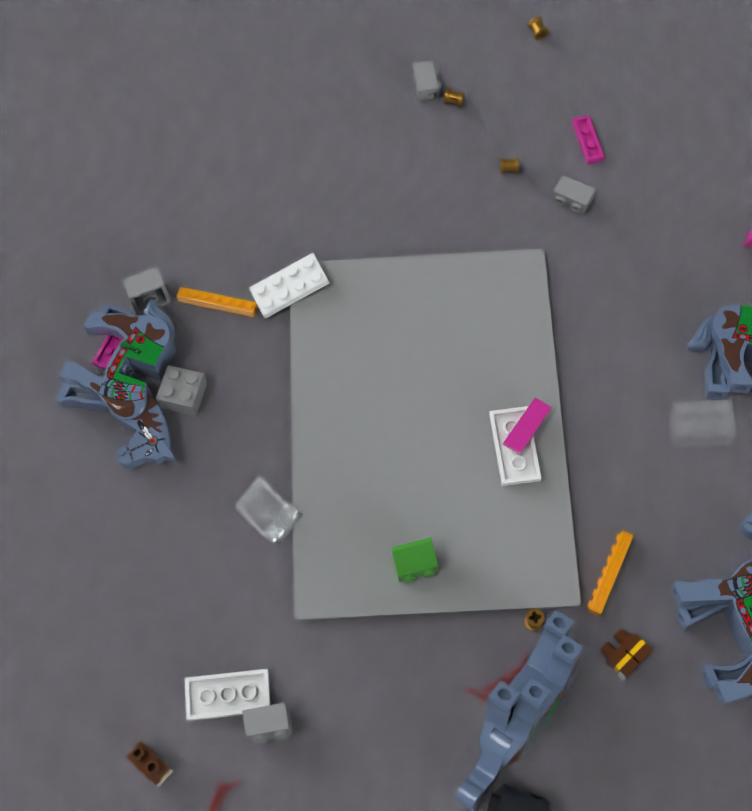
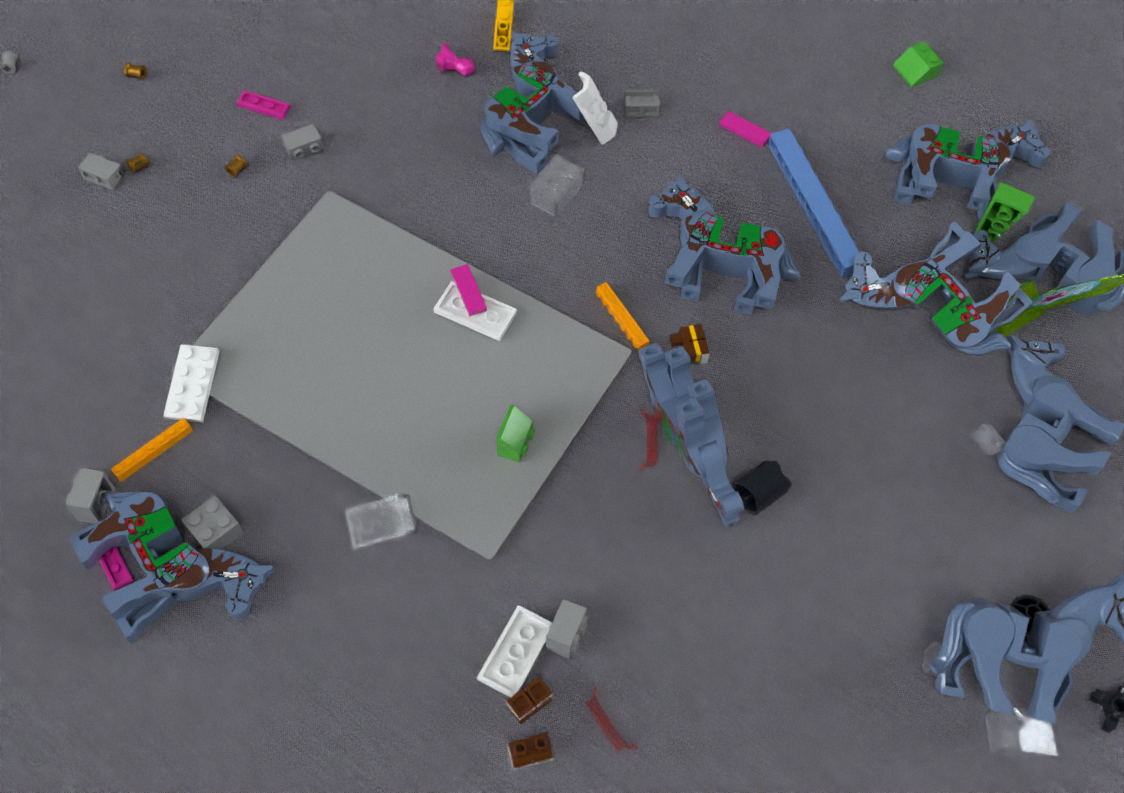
camera: 65 degrees left, 5 degrees down
pearl gold bush [525,608,544,631] -> none
none -> reddish brown hips [506,676,553,725]

